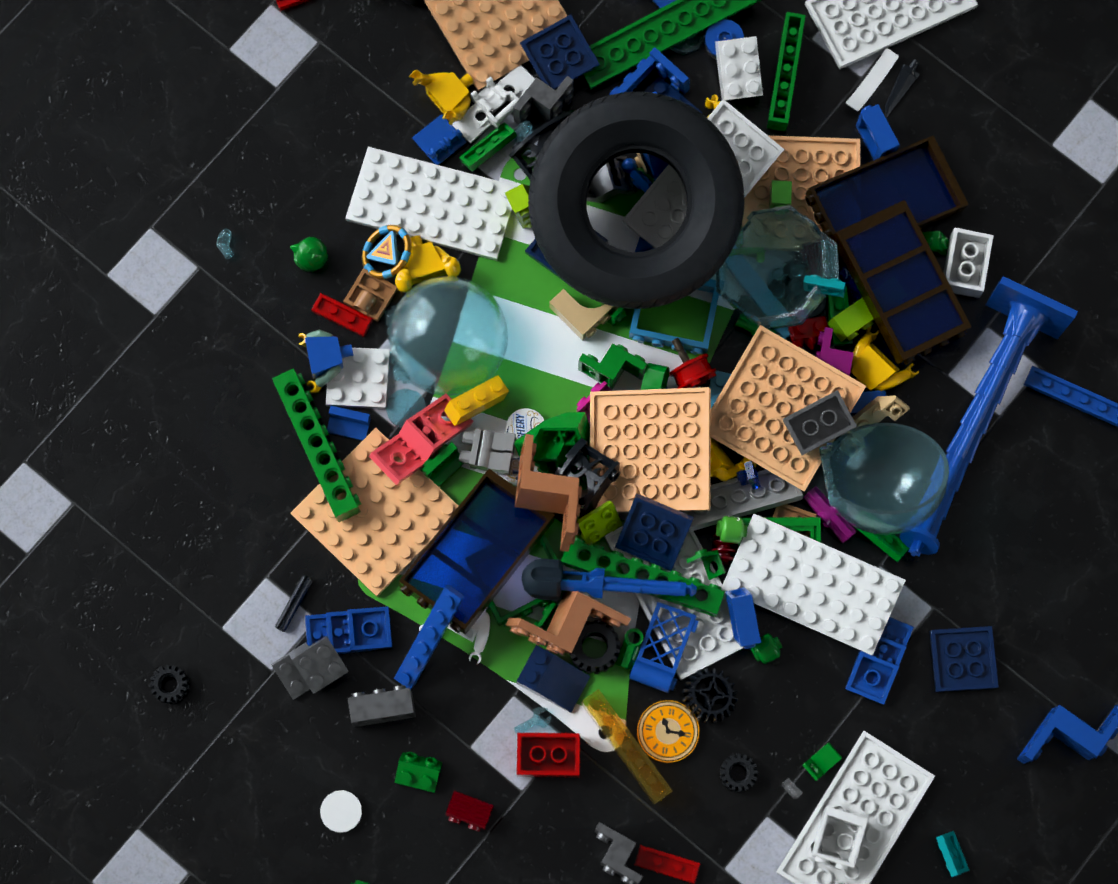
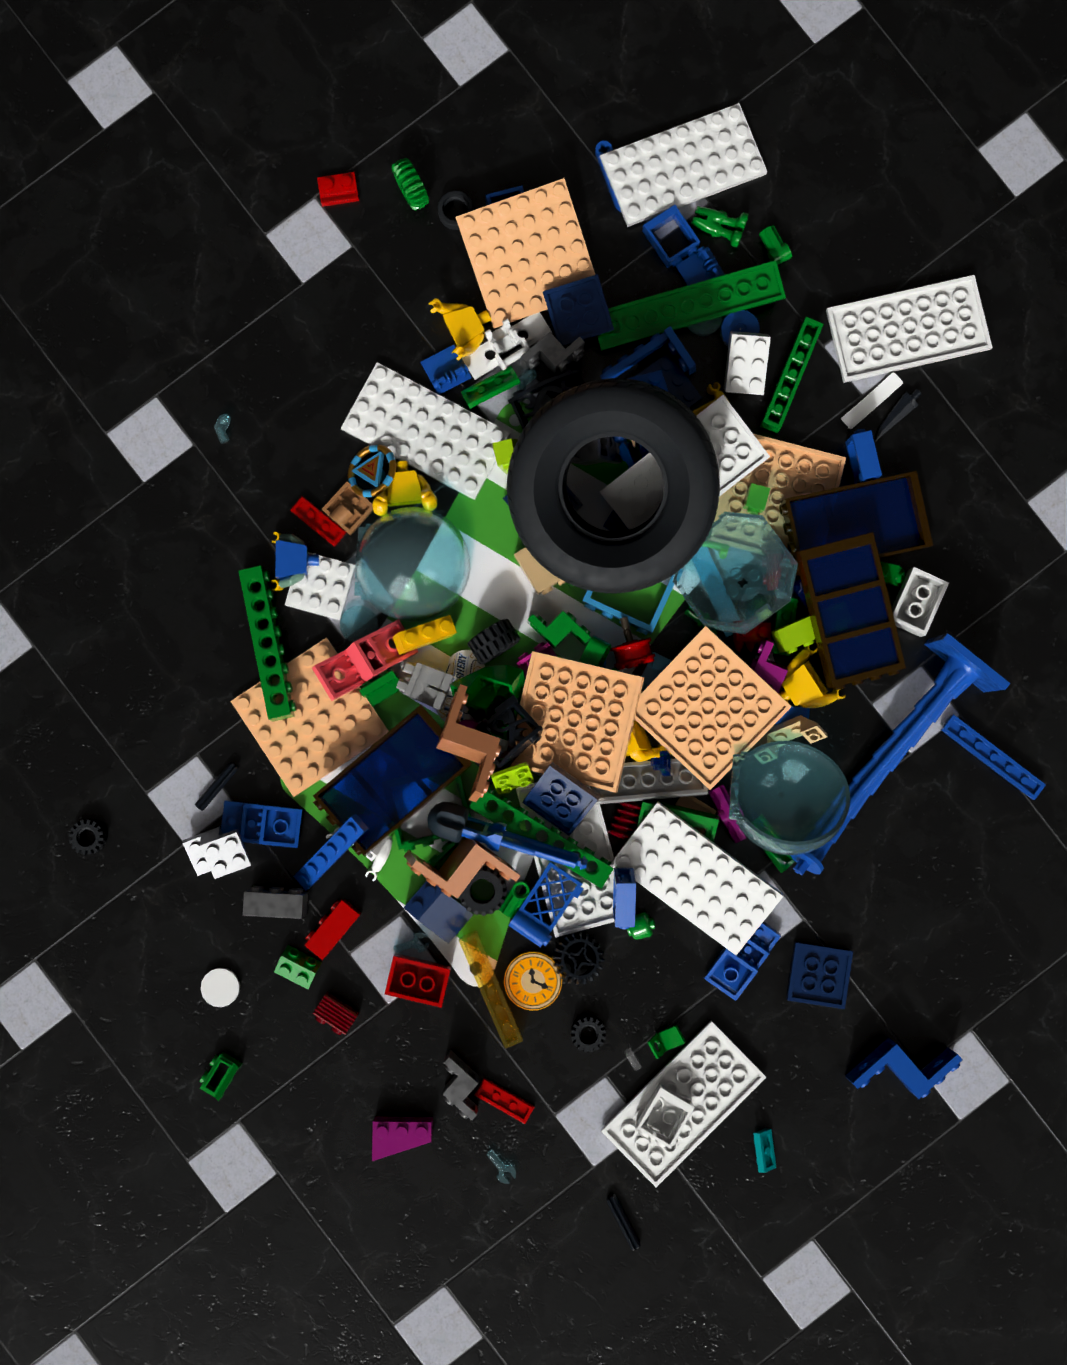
camera: 10 degrees right, 10 degrees up
green piece [290,237,328,272] -> none
blue panel [327,405,371,441] -> none
green bracket [686,549,726,580] -> none
bright green head [716,516,747,544] -> none
flat silver brick [782,390,857,456] -> none
teal plate [803,275,846,298] -> none
none -> red brick [305,899,362,960]
none -> black tyre [467,619,521,664]

